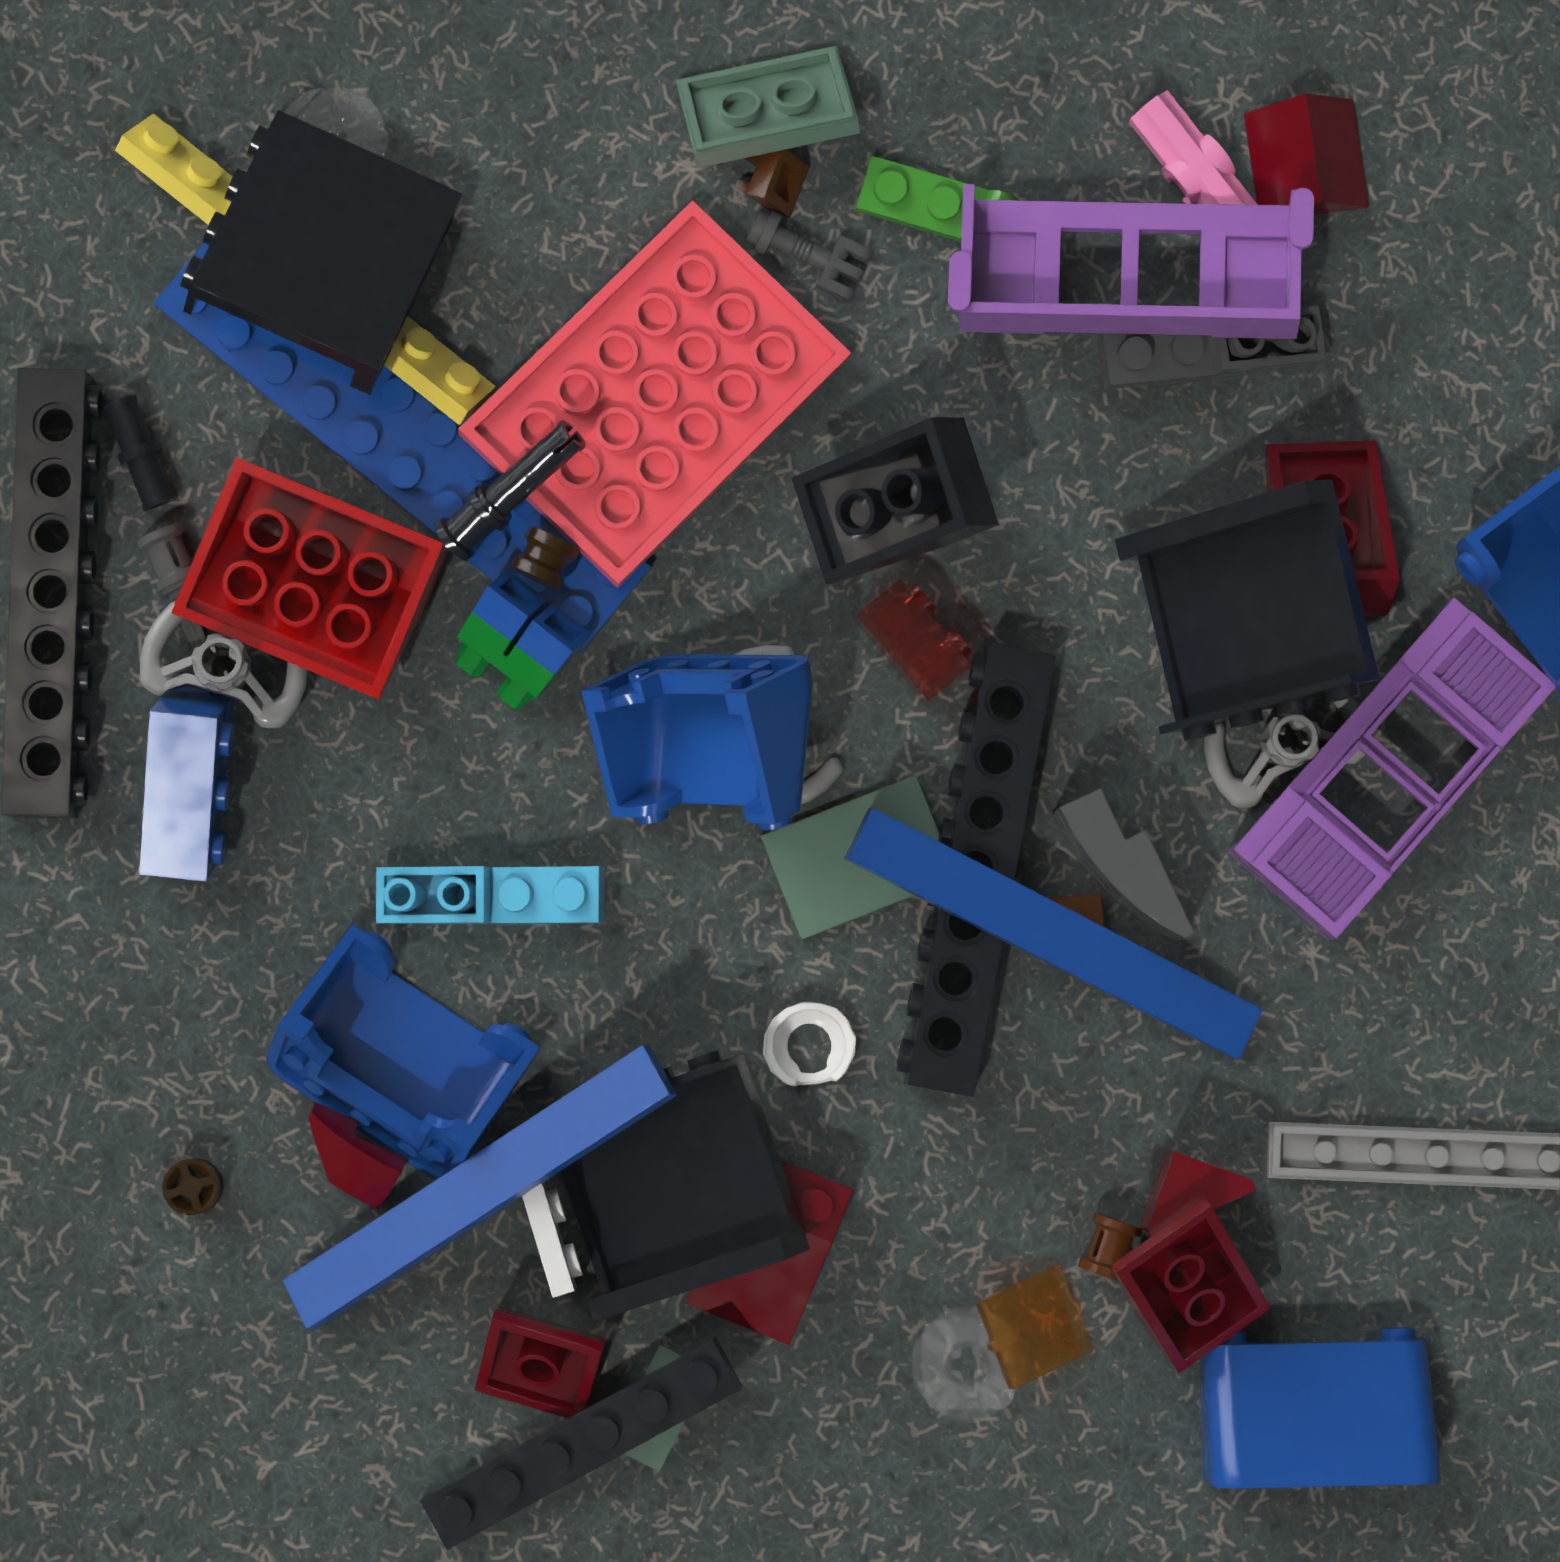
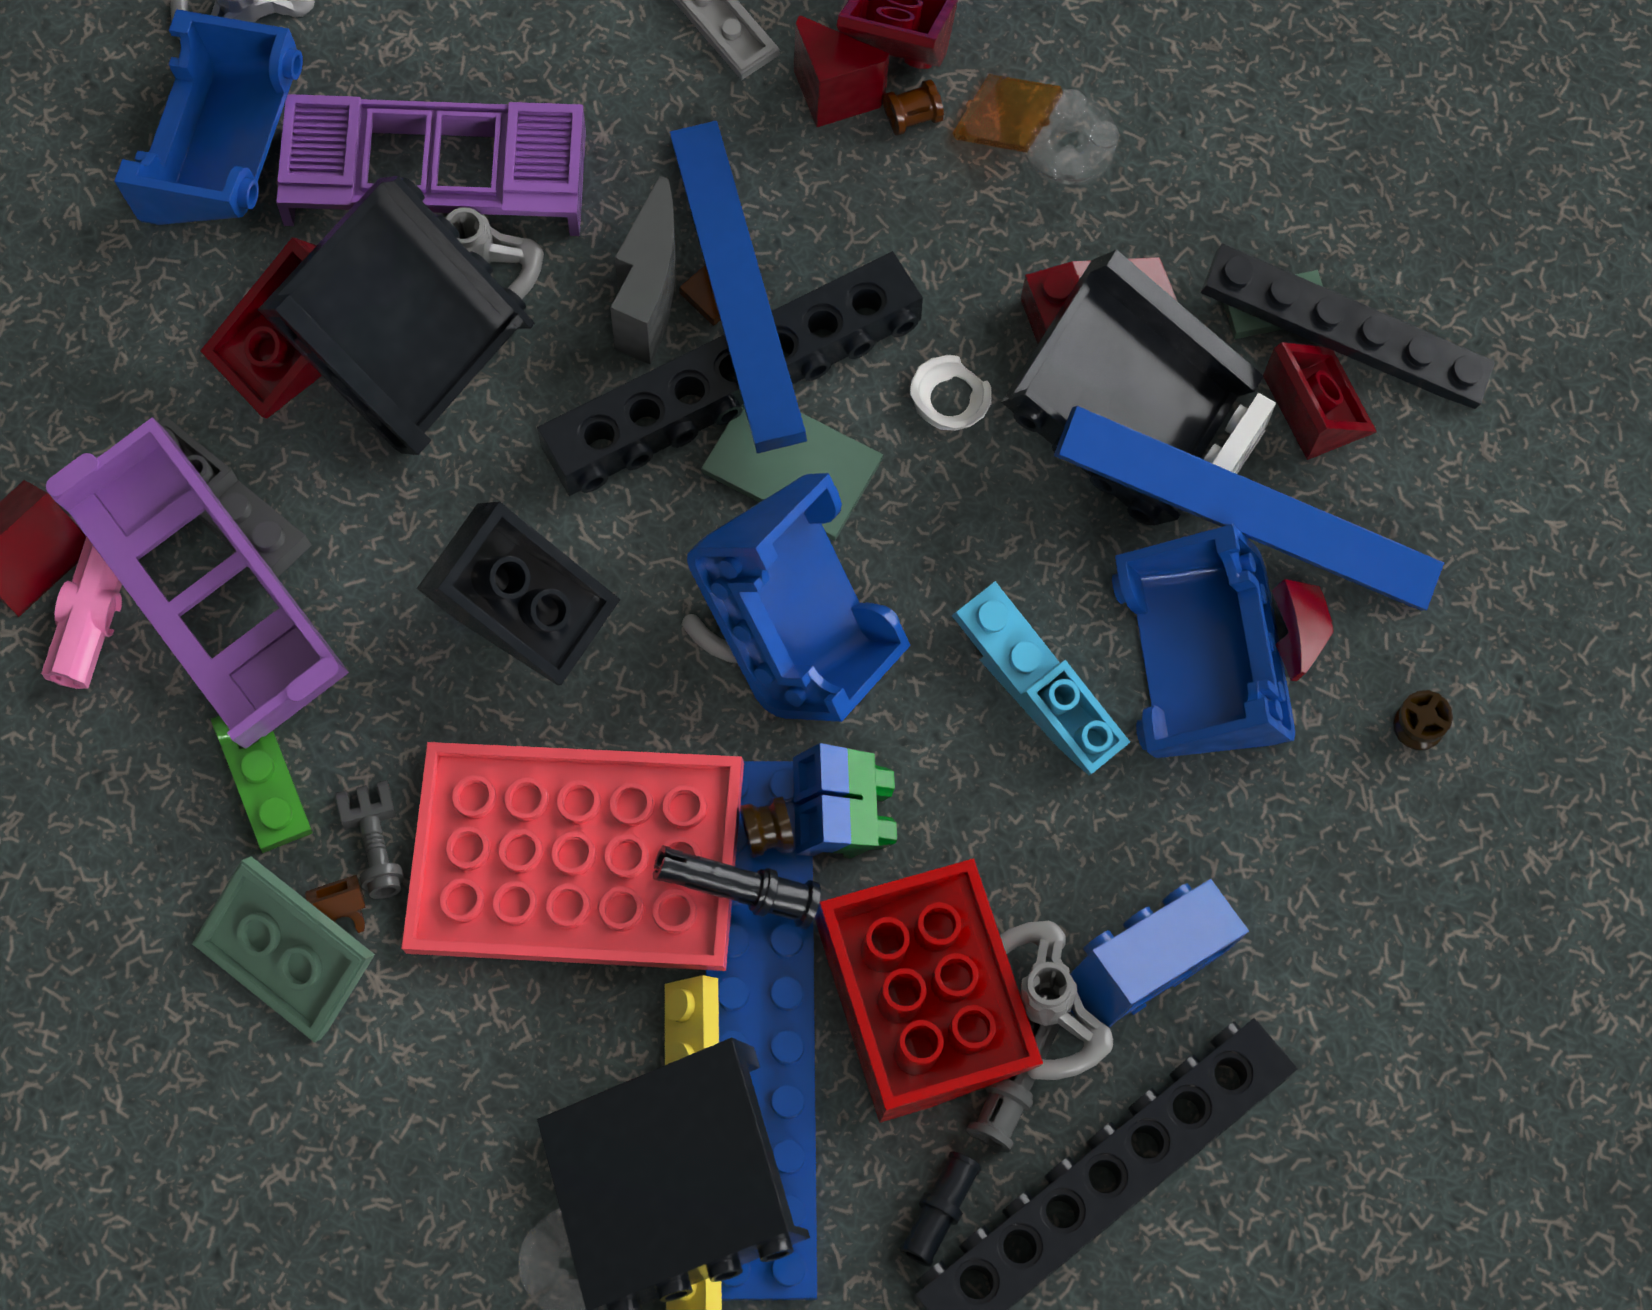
camera: 130 degrees left, 15 degrees down
clear red brick [855,579,972,706] -> none

